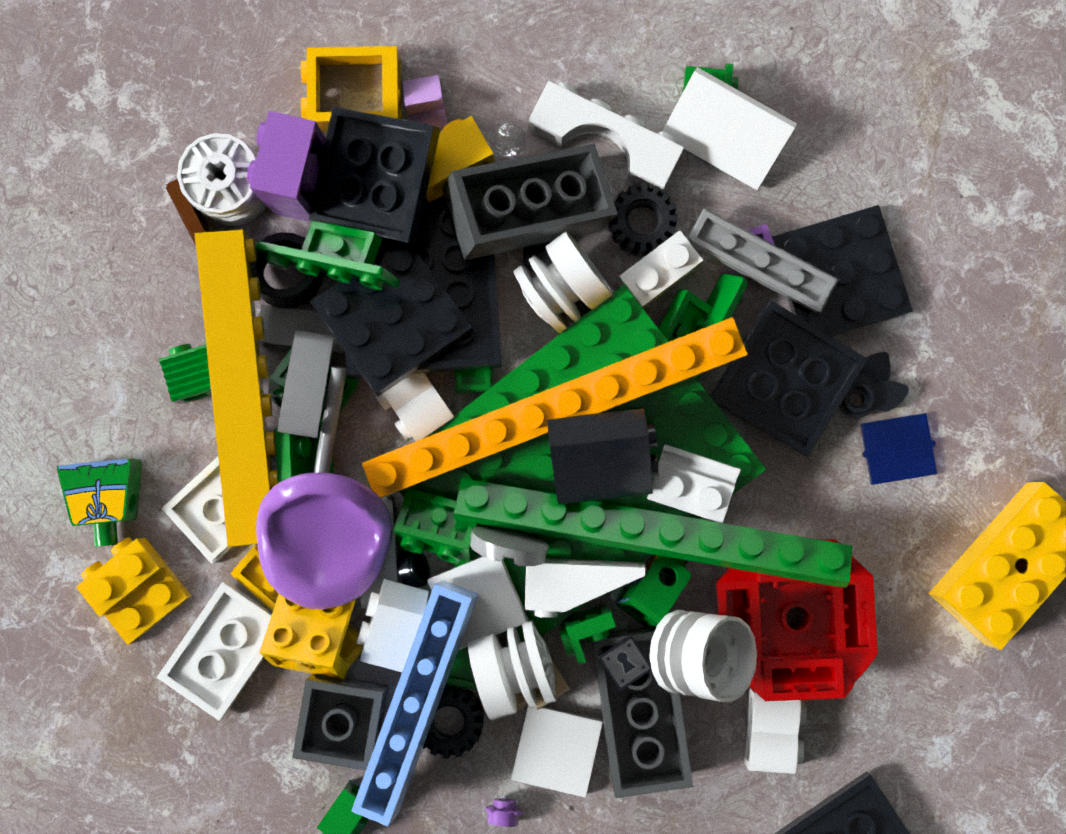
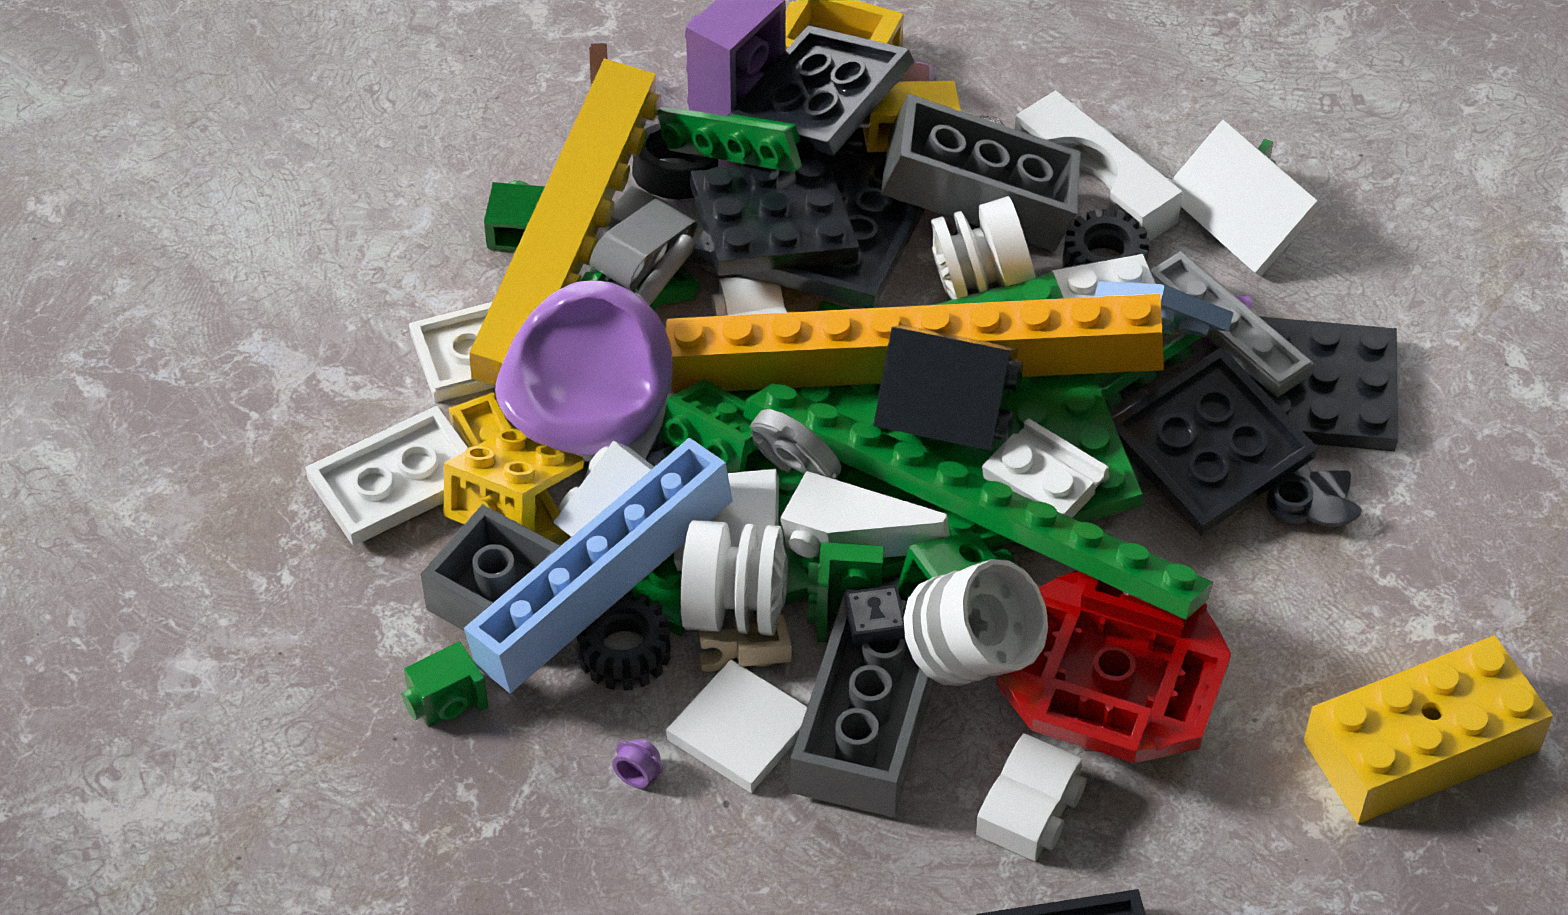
camera: 20 degrees right, 35 degrees down
torso [57,458,142,547] -> none
yellow plate [76,537,191,645] -> none
white wheel [177,133,266,227] -> none
clear blue piece [860,413,937,485] -> none
none -> light blue plate [1095,281,1234,337]

